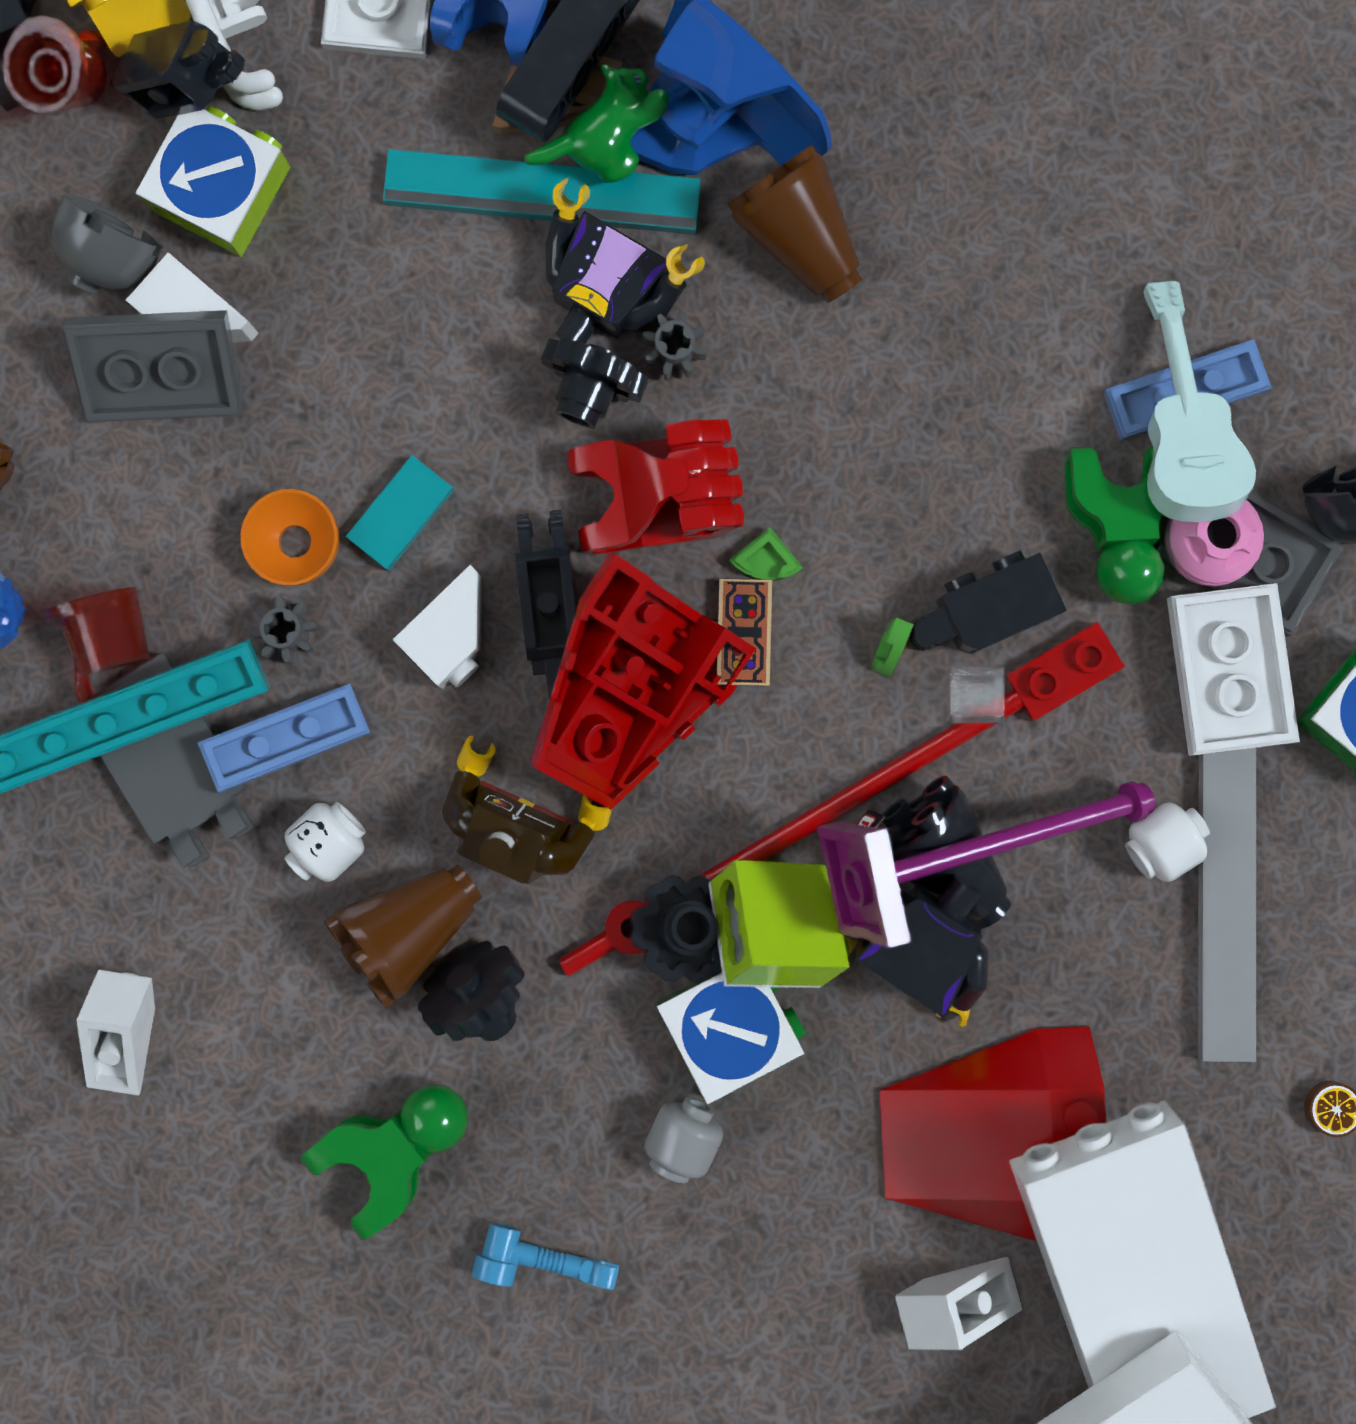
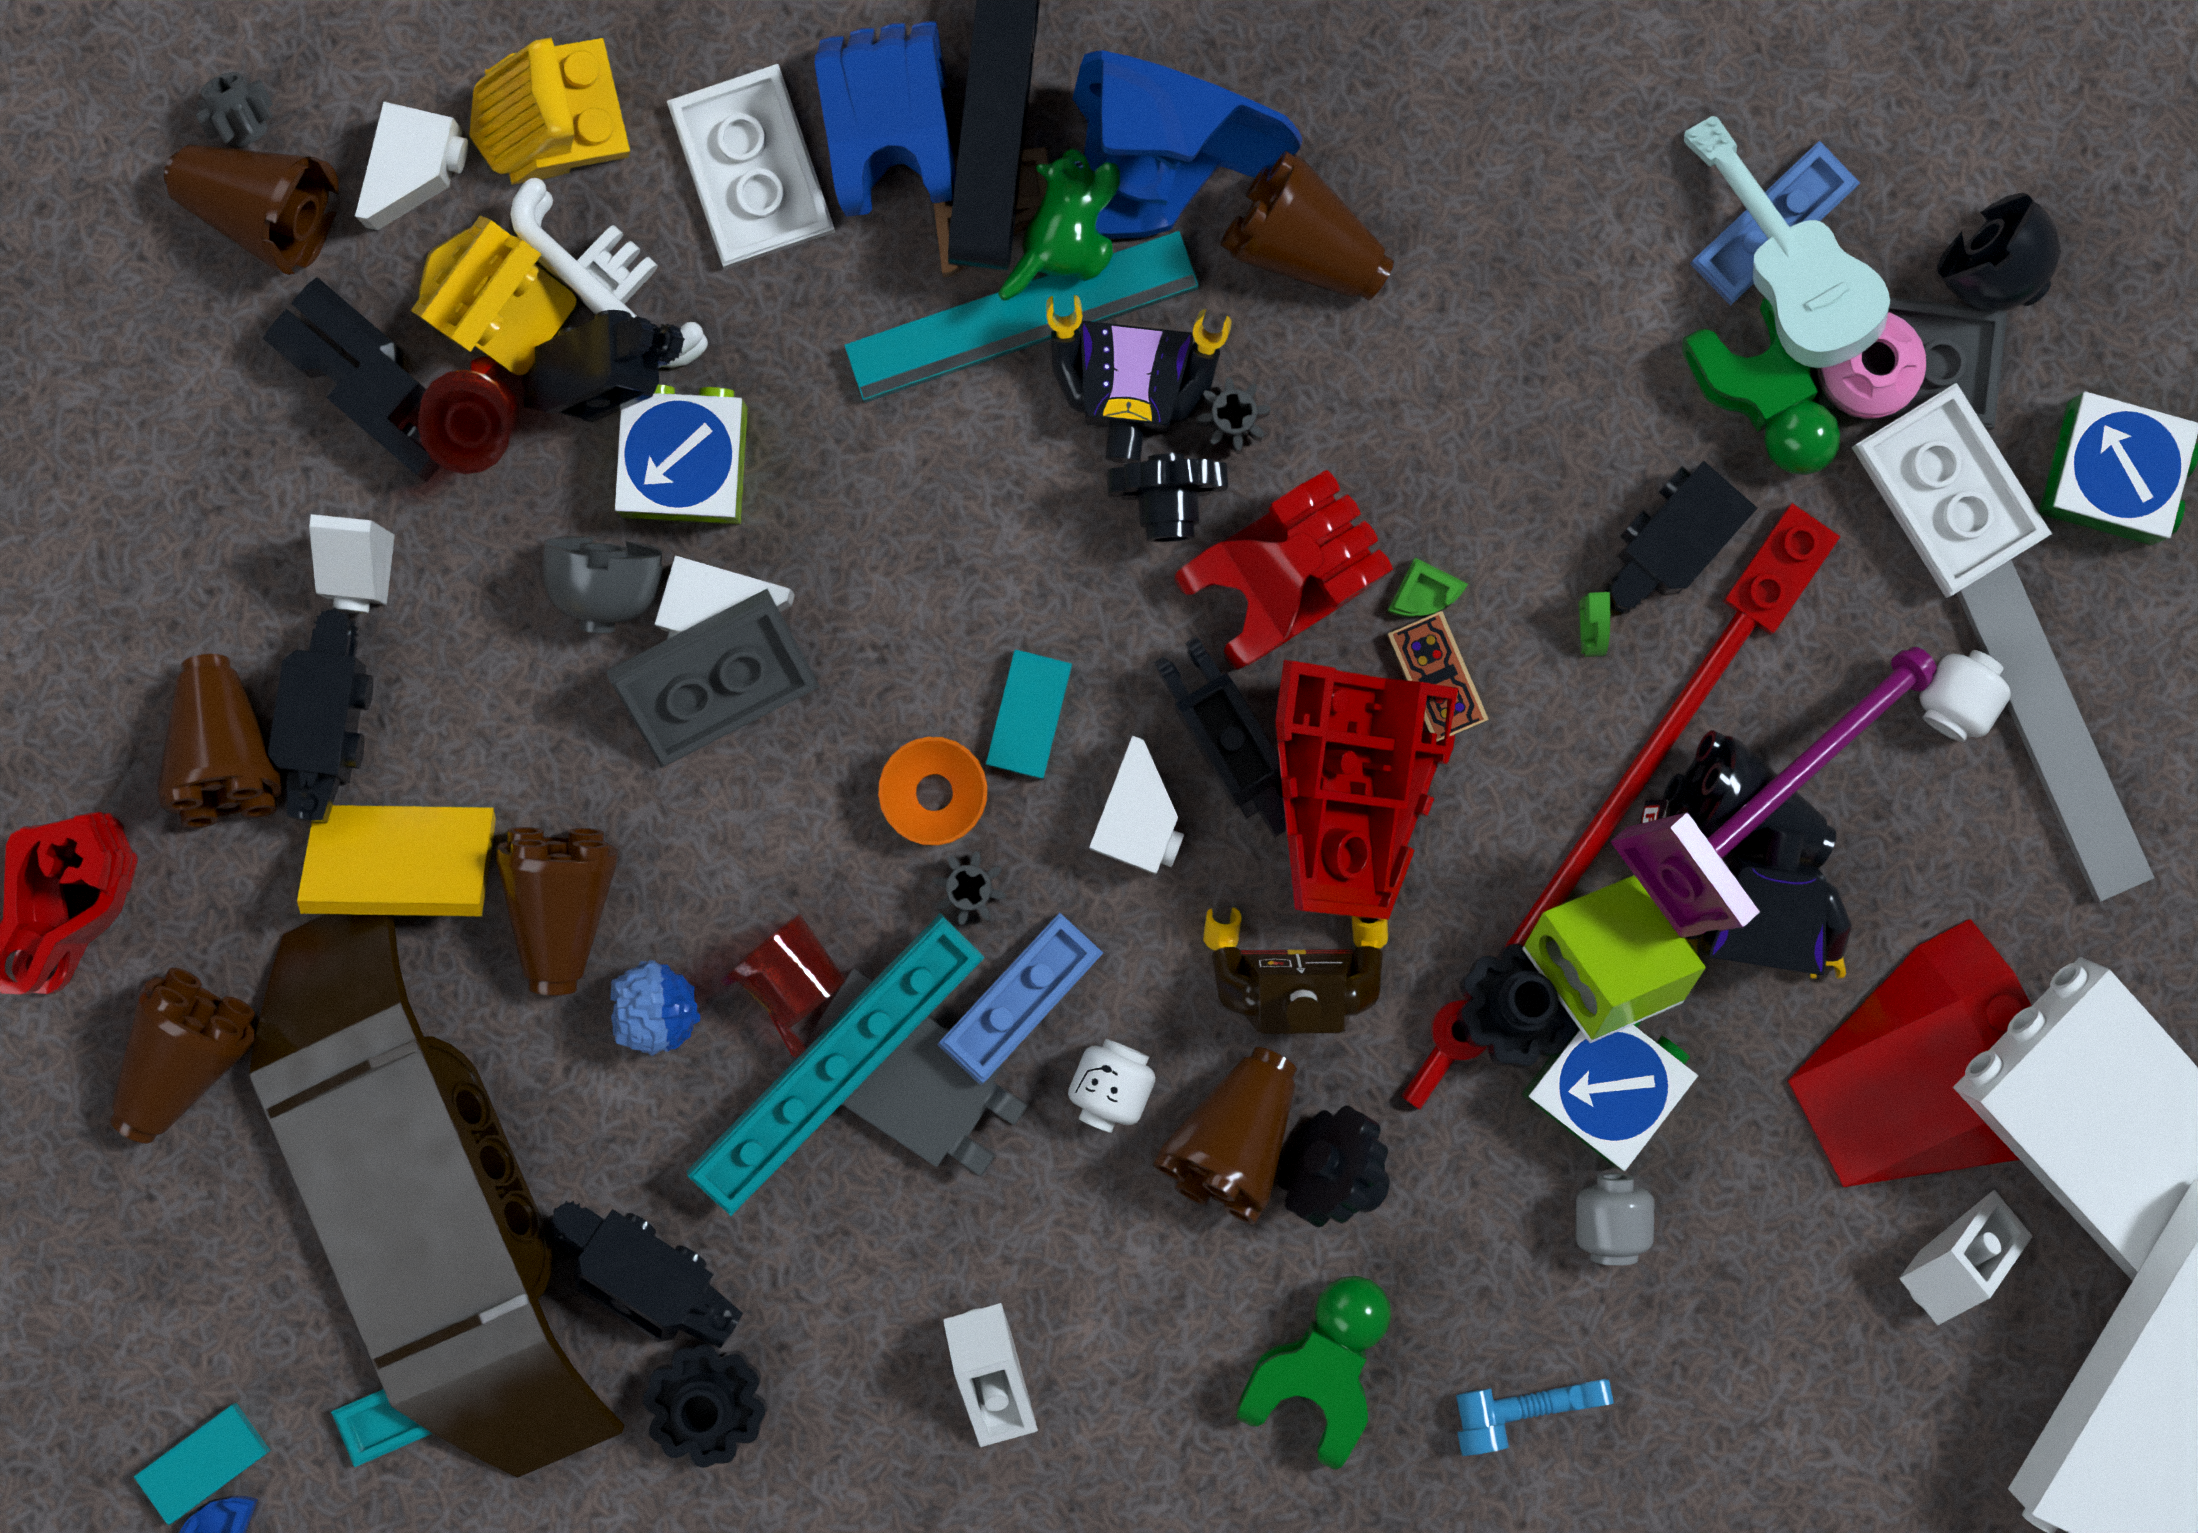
camera: 25 degrees left, 0 degrees up
clear tile [950,667,1005,723] -> none

